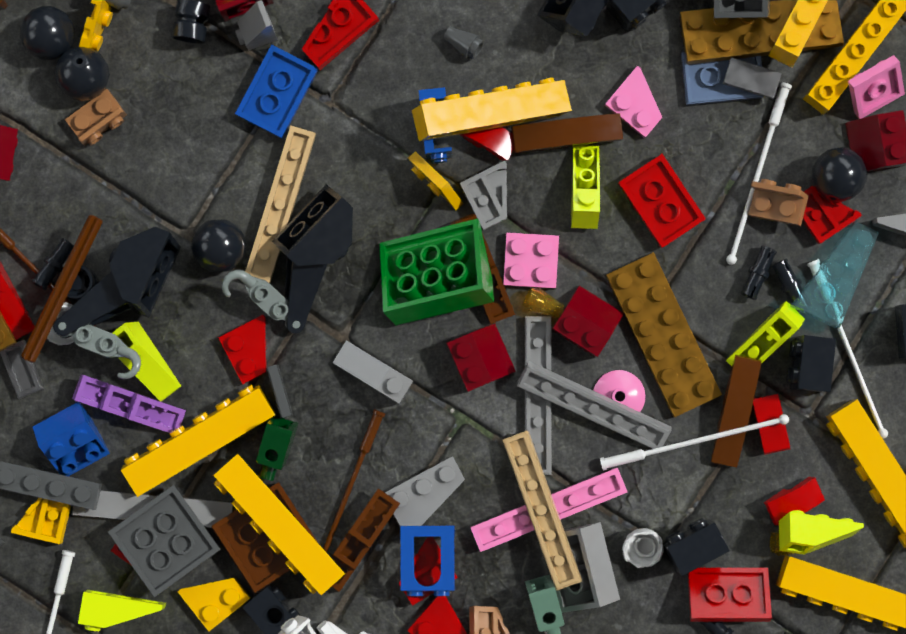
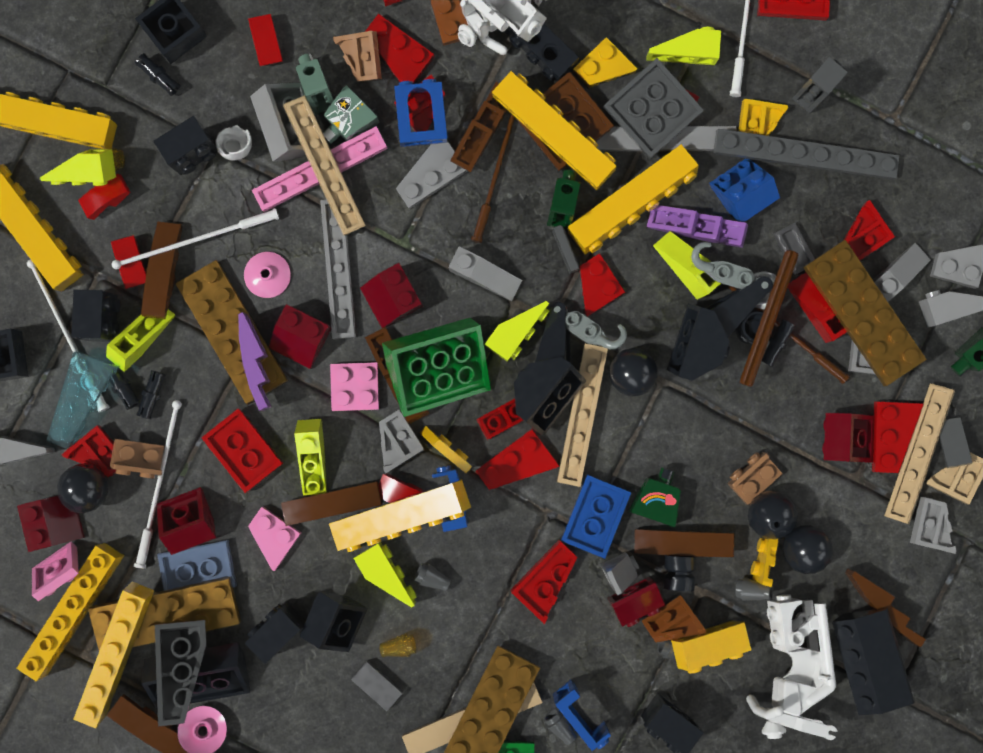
camera: 175 degrees right, 0 degrees up
light grey tile [517,361,672,449] -> none
clear yellow cone [523,287,564,318] -> none
red plate [688,568,772,622] -> none
flat silver tile [723,58,782,100] -> none
none -> dark red slope [157,487,216,555]
none -> medium lavender slope [238,312,272,411]
none -> sand green torso [323,85,379,144]
none -> neon yellow slope [353,542,417,608]
none -> red slope [476,398,523,440]
none -> red wing [476,429,560,490]
none -> neon yellow slope [485,301,549,362]
none -> dark green torso [629,468,681,527]
none -> reddish brown slope [634,529,735,557]

